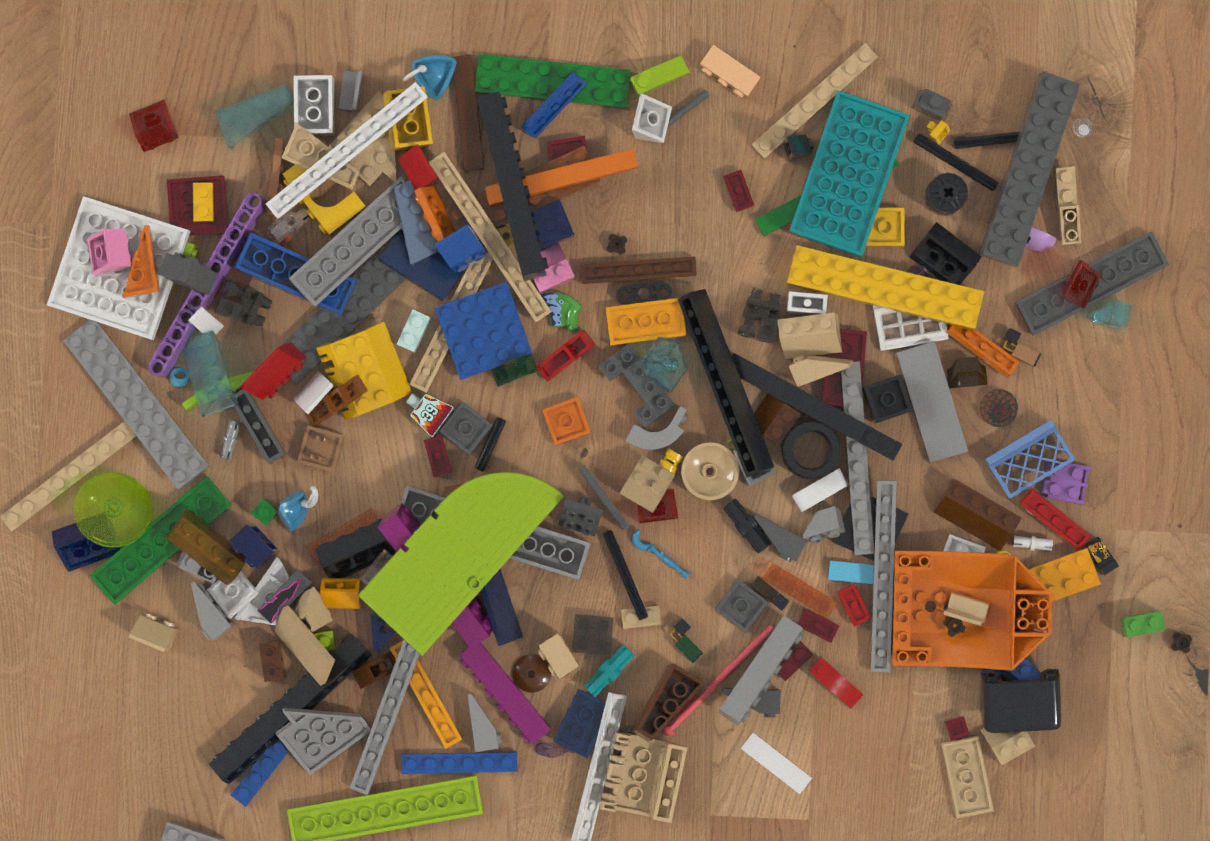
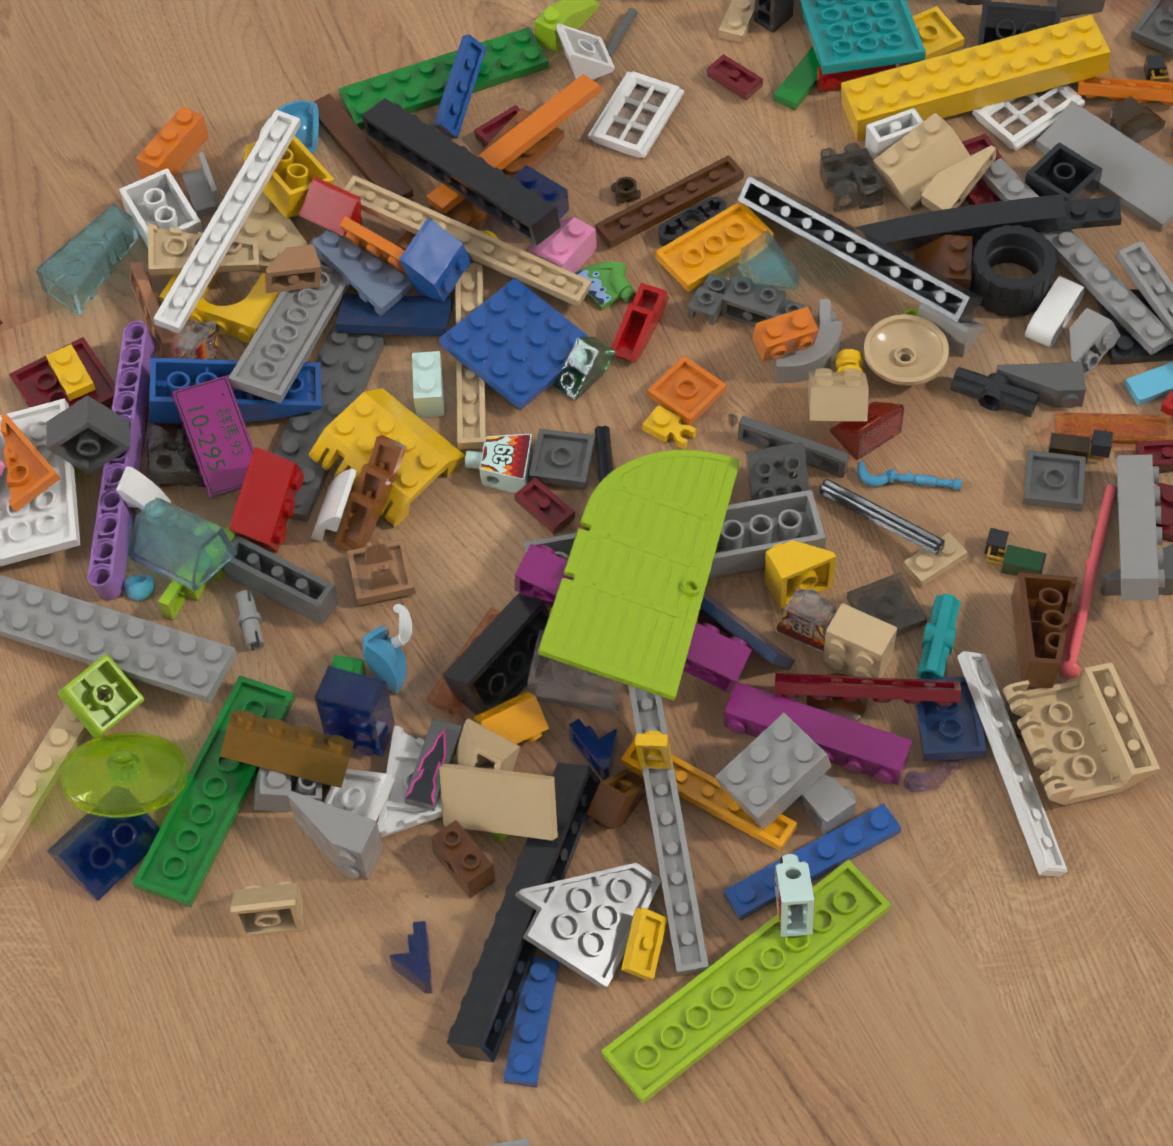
camera: 25 degrees left, 30 degrees down
none -> lime brick [58,654,144,739]
none -> orange brick [136,106,209,179]
none -> magenta tile [172,376,254,499]
none -> medium nougat slope [265,244,321,293]
none -> clear blue slope [389,921,433,994]
none -> white piece [588,71,684,158]
none -> yellow plate [621,907,667,980]
none -> yellow plate [635,730,672,769]
none -> yellow plate [642,405,696,450]
none -> light grey brick [715,713,832,830]
none -> orange brick [752,306,819,362]
none -> yellow slope [764,540,836,609]
none -> dark red plate [774,673,961,706]
none -> light aqua torso [775,854,814,937]
none -> clear torso [776,588,837,652]

